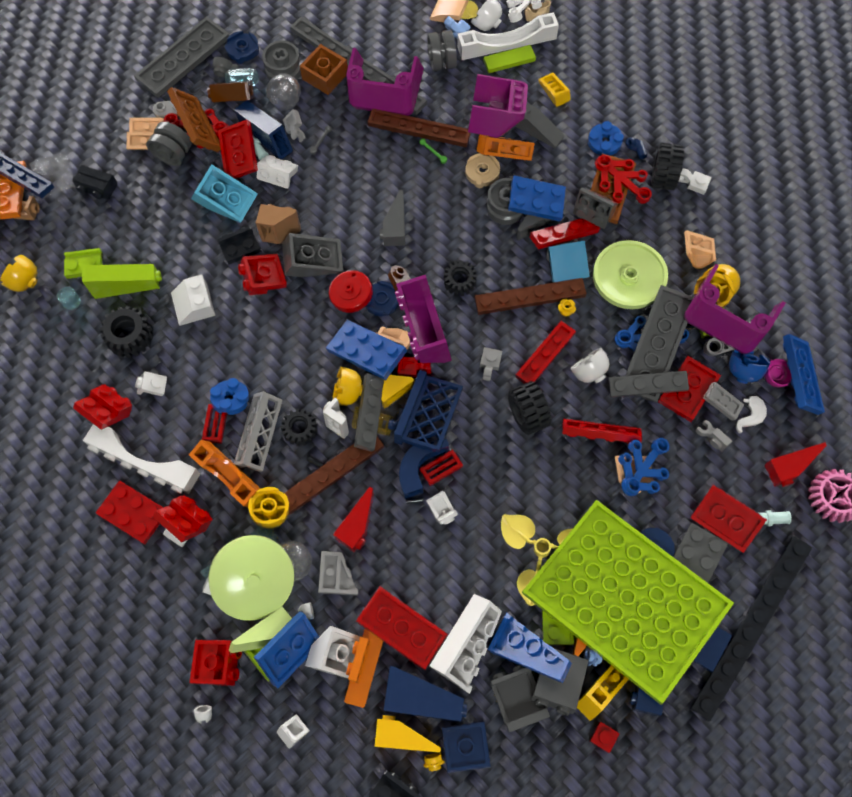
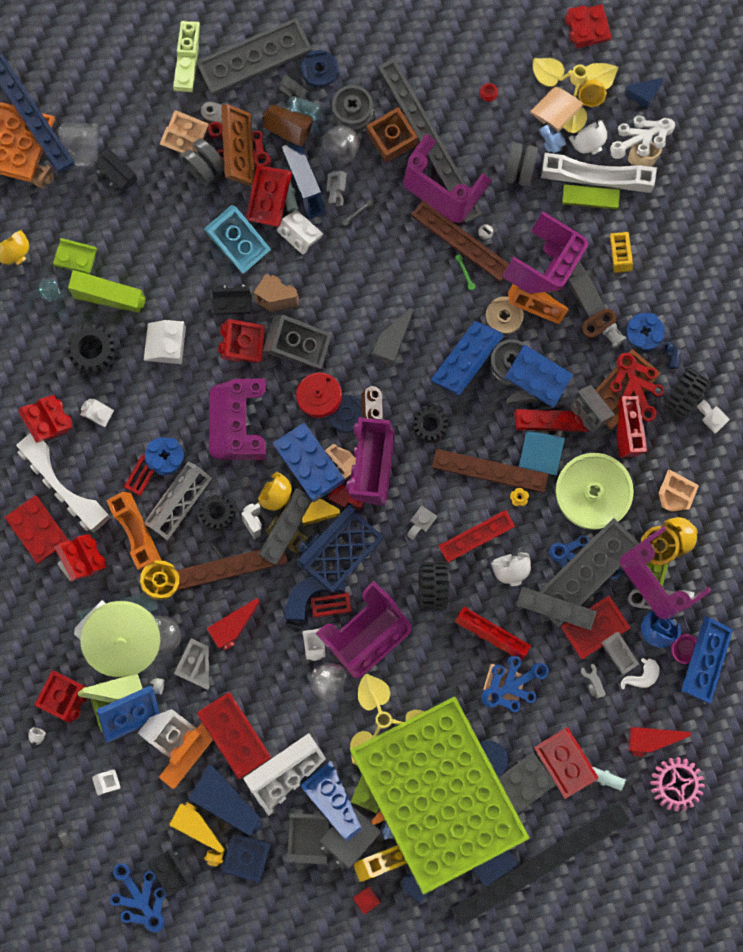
camera: 20 degrees right, 10 degrees up
none -> yellowish green slope [173,21,200,92]
none -> magenta windscreen [209,379,267,460]
none -> clear cylinder [311,663,348,703]
none -> magenta windscreen [316,581,412,678]
none -> blue plate [431,321,504,395]
none -> white hinge [478,225,493,241]
none -> red plate [480,83,498,102]
none -> reddish brown plate [581,309,617,339]
none -> light grey bush [602,323,627,348]
none -> red slope [617,396,647,458]

